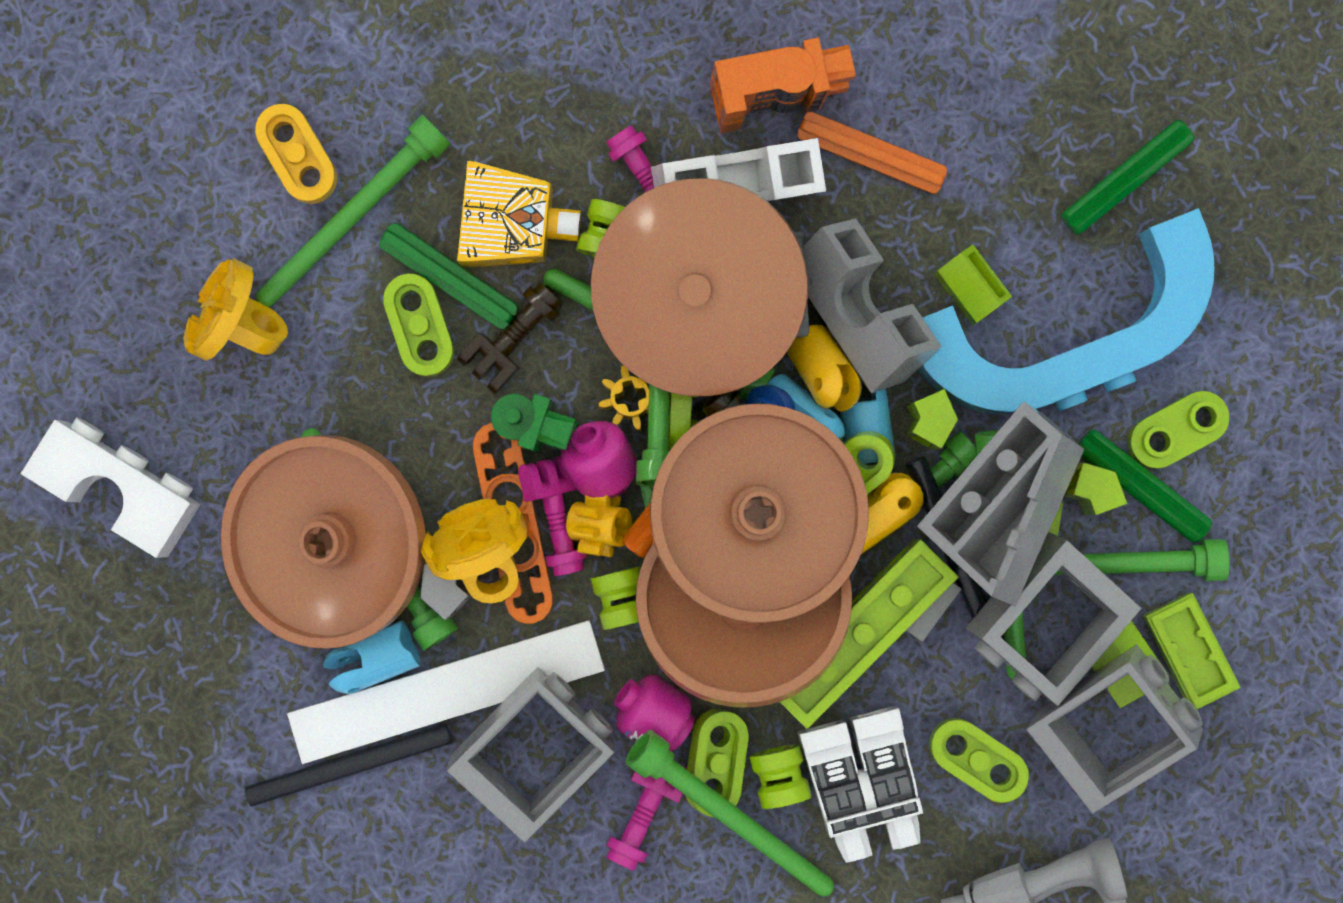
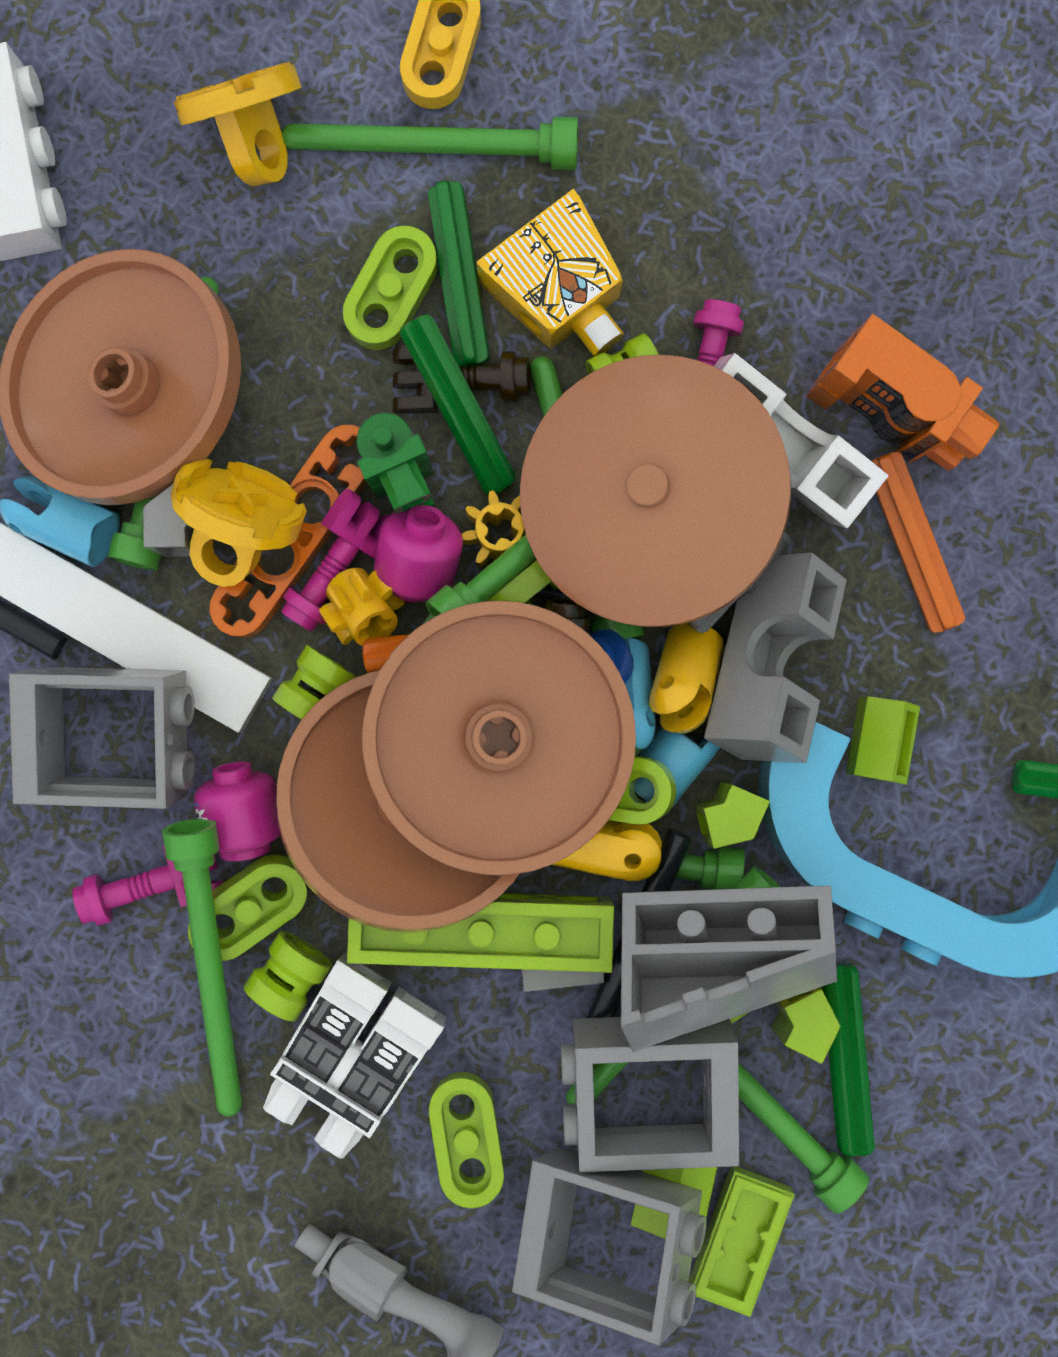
camera: 45 degrees right, 0 degrees up
lime plate [1127,391,1229,469] -> none
none -> green axle [400,314,516,495]

